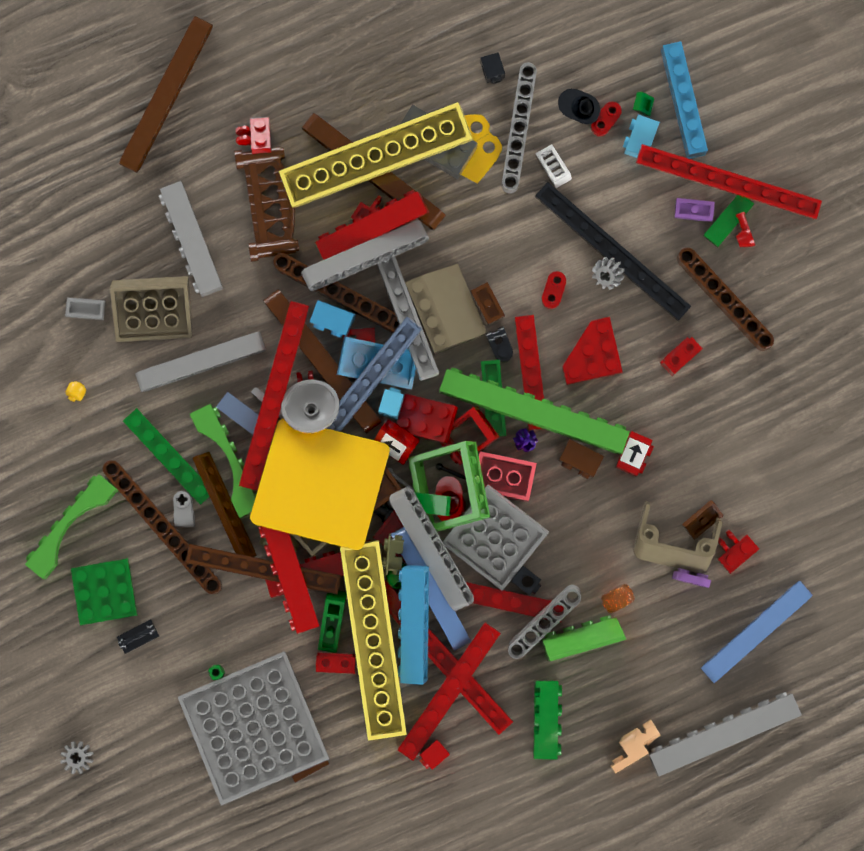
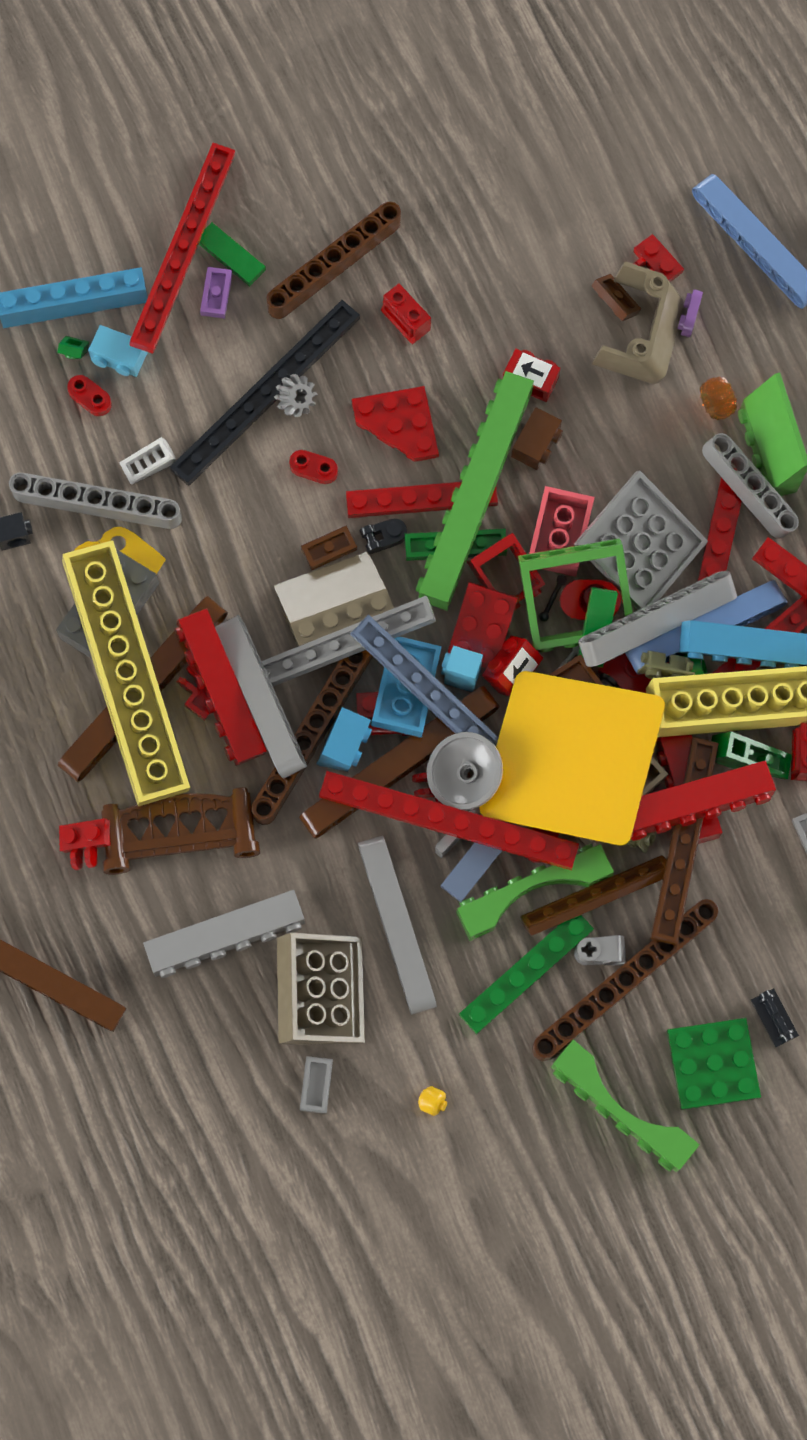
camera: 90 degrees left, 10 degrees down
black brick [511,566,542,595] -> none
dark purple gear [513,428,538,452] -> none
black piece [558,88,600,124] -> none
red bar [736,212,755,247] -> none

